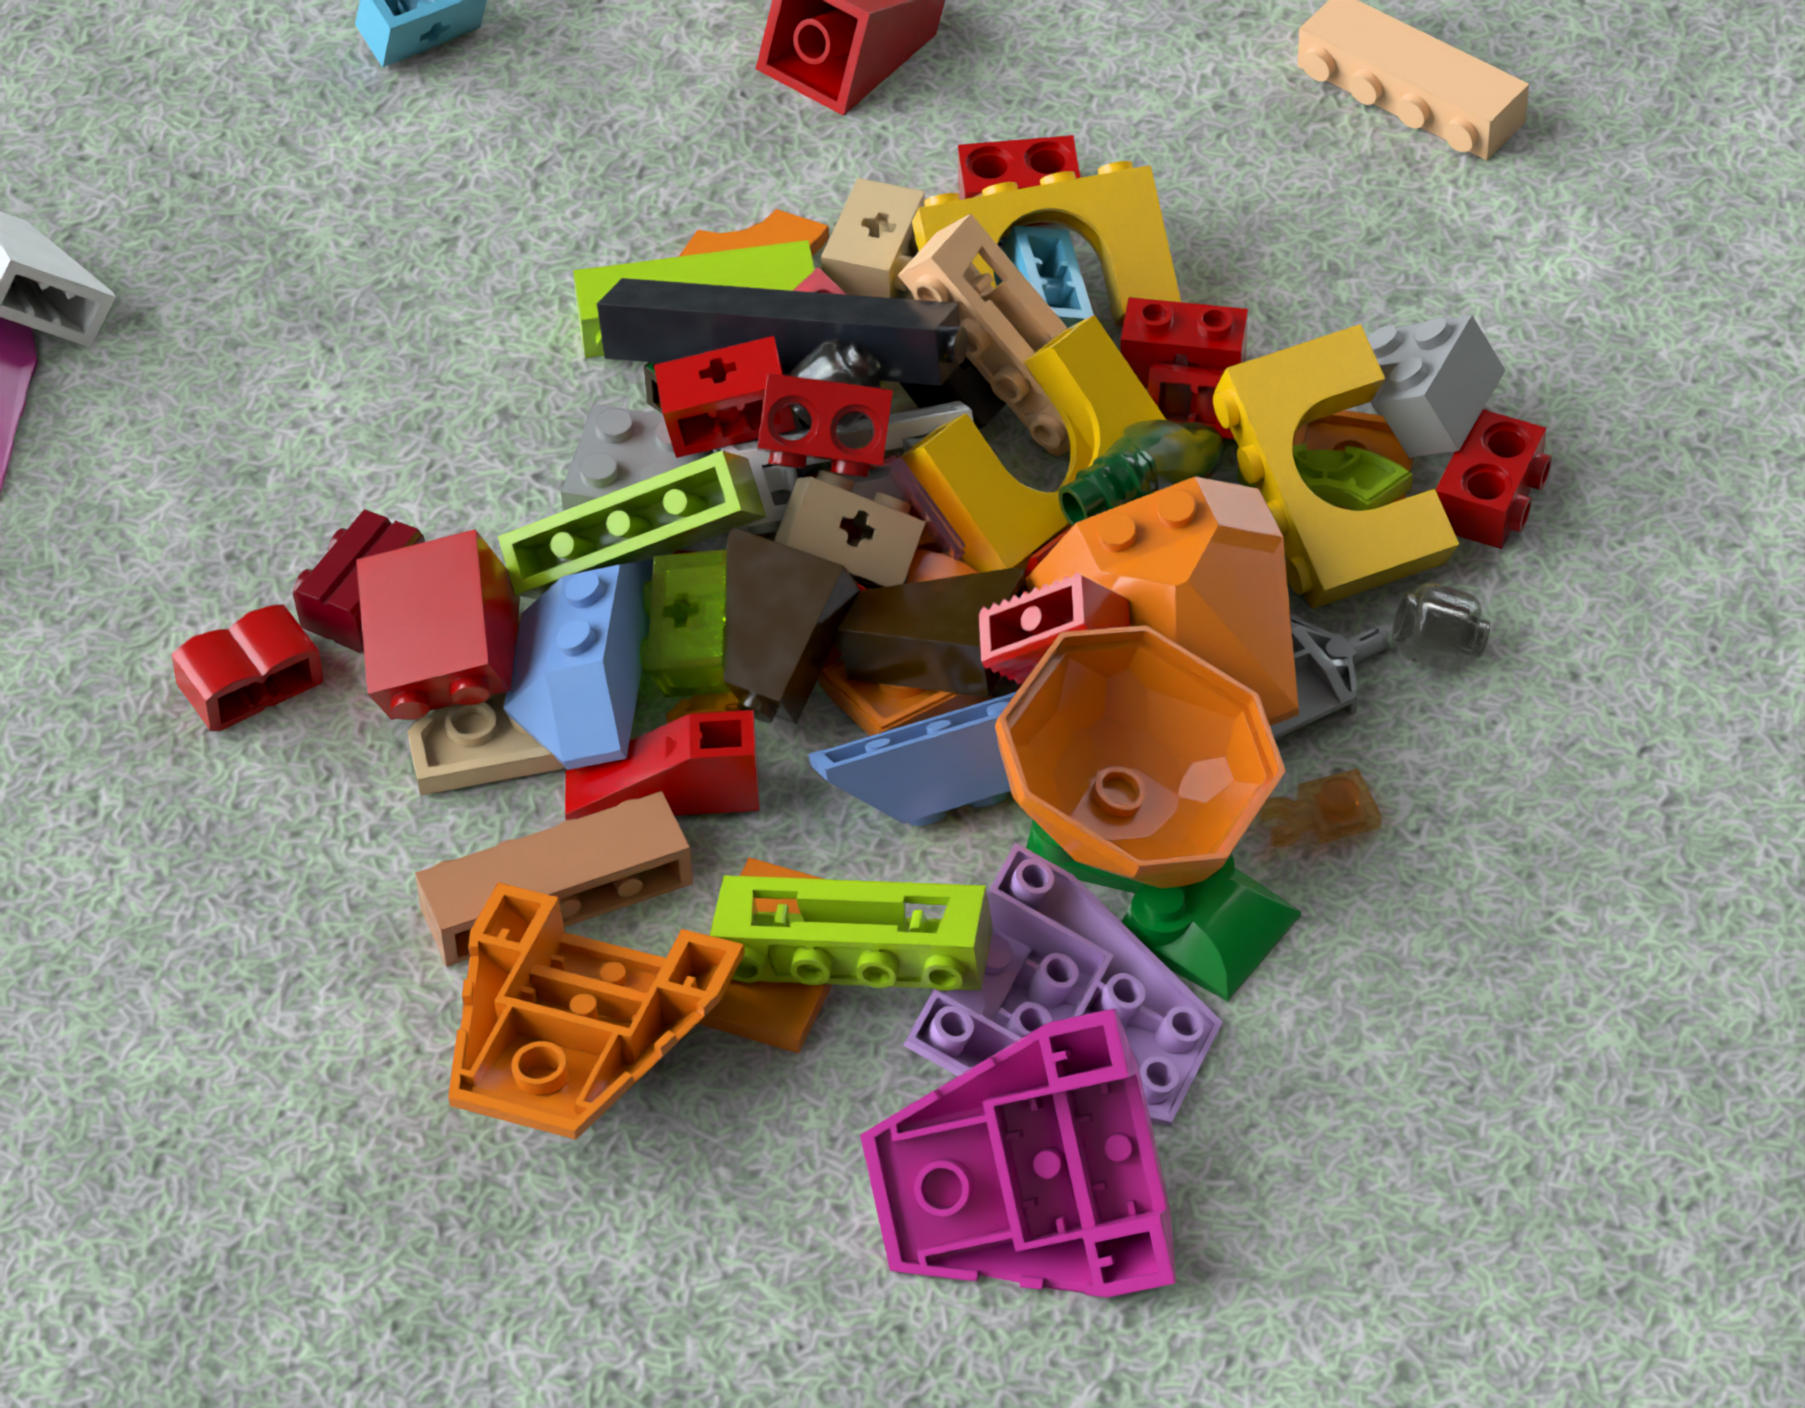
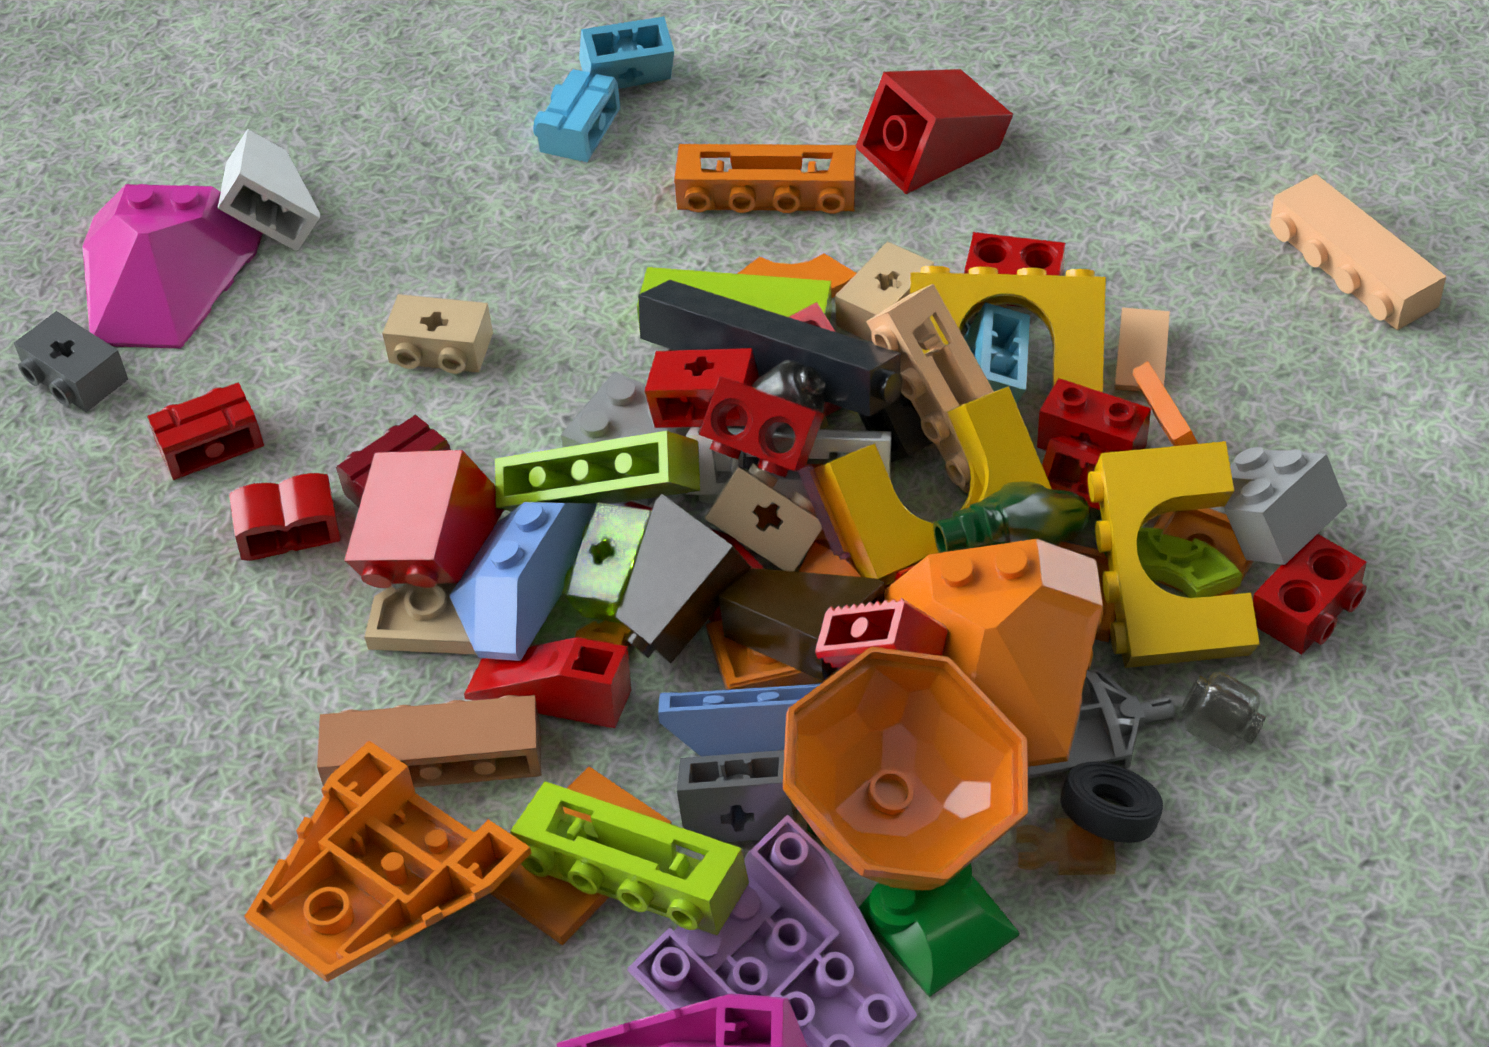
camera: 20 degrees right, 0 degrees up
none -> red brick [147,382,264,480]
none -> tan brick [382,294,493,374]
none -> medium azure brick [533,69,620,162]
none -> orange brick [674,144,856,214]
none -> dark grey brick [677,750,797,842]
none -> black tyre [1060,762,1163,843]
none -> light nougat slope [1115,307,1170,392]
none -> orange tile [1132,361,1198,446]

